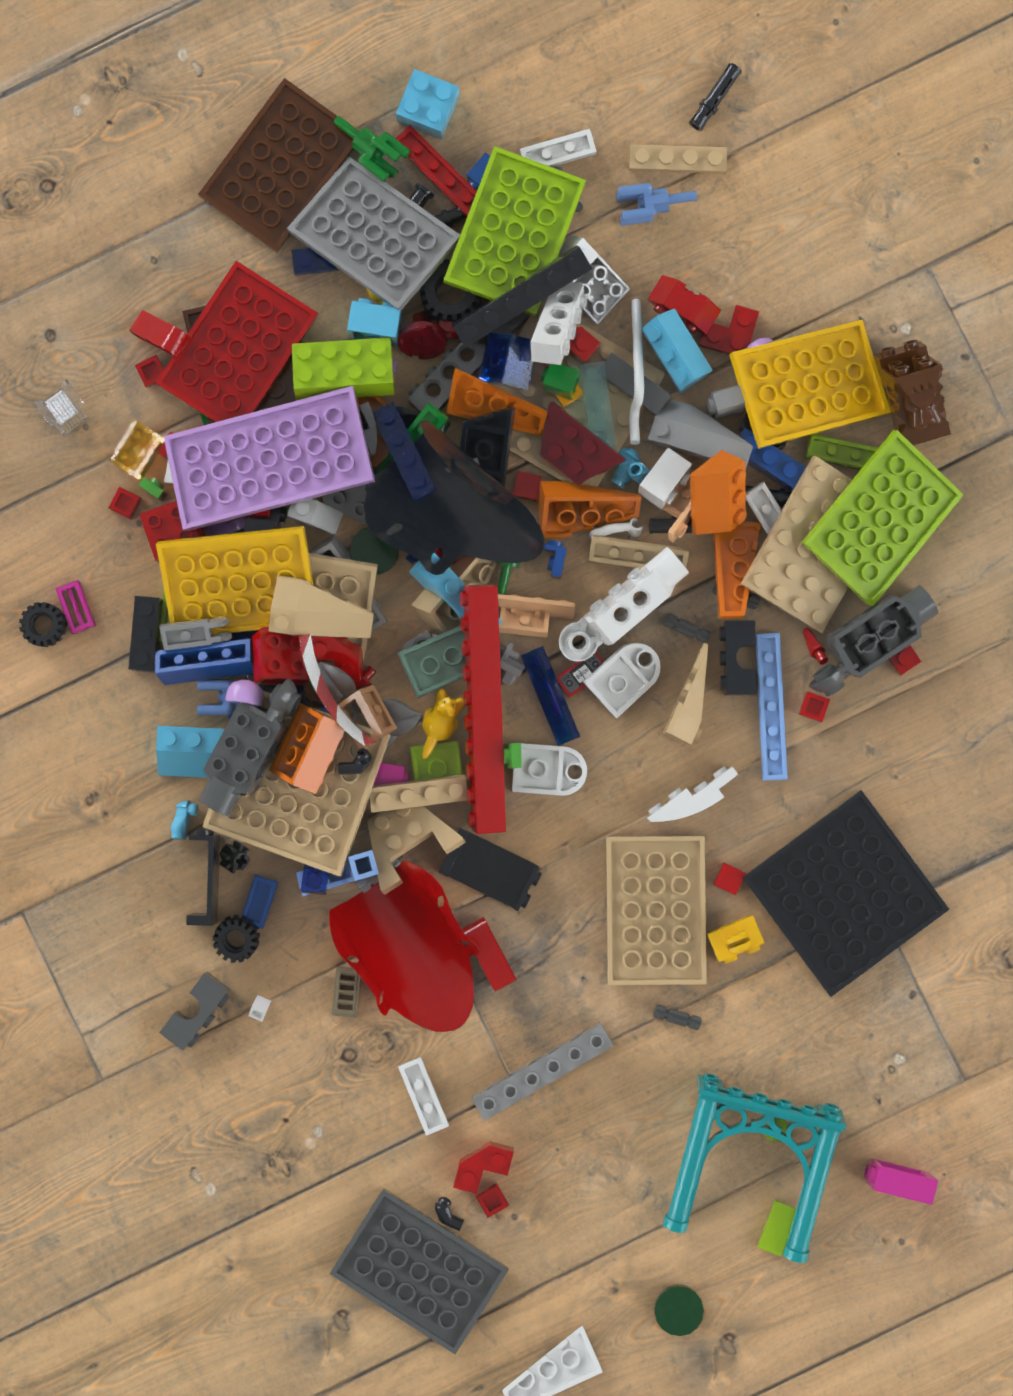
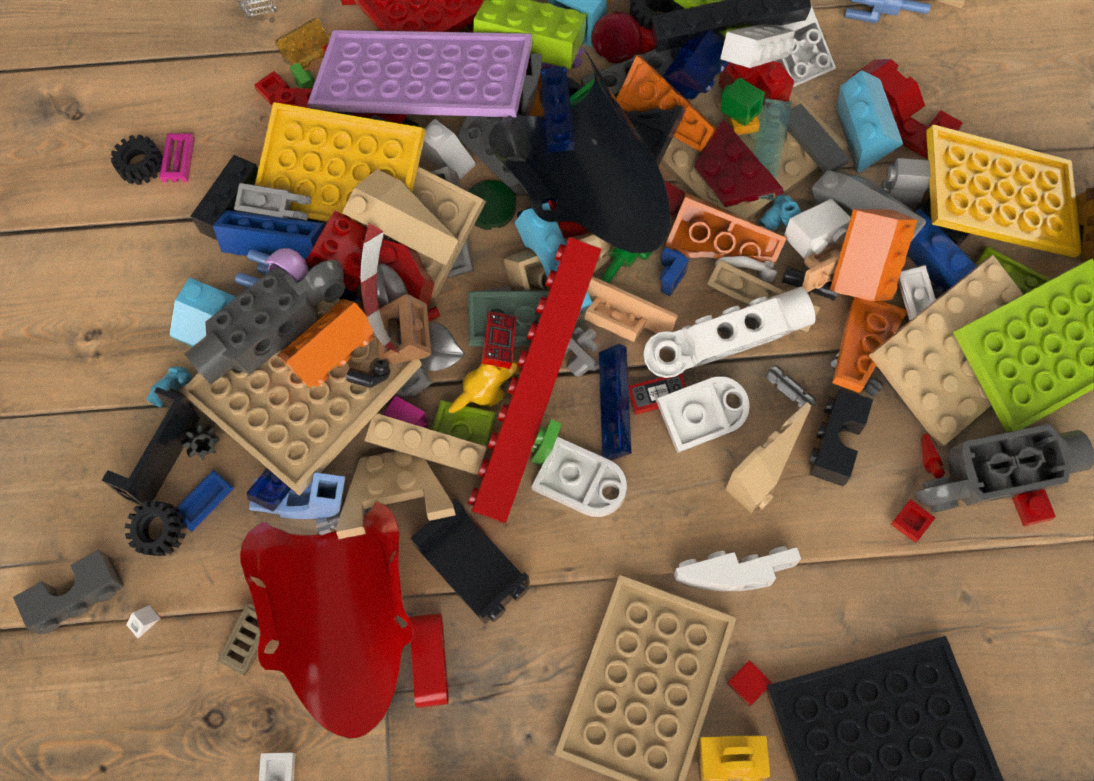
camera: 20 degrees right, 20 degrees down
white piece [629,299,644,445] -> none
light blue tile [755,633,788,781] -> none
none -> tile [481,311,517,369]

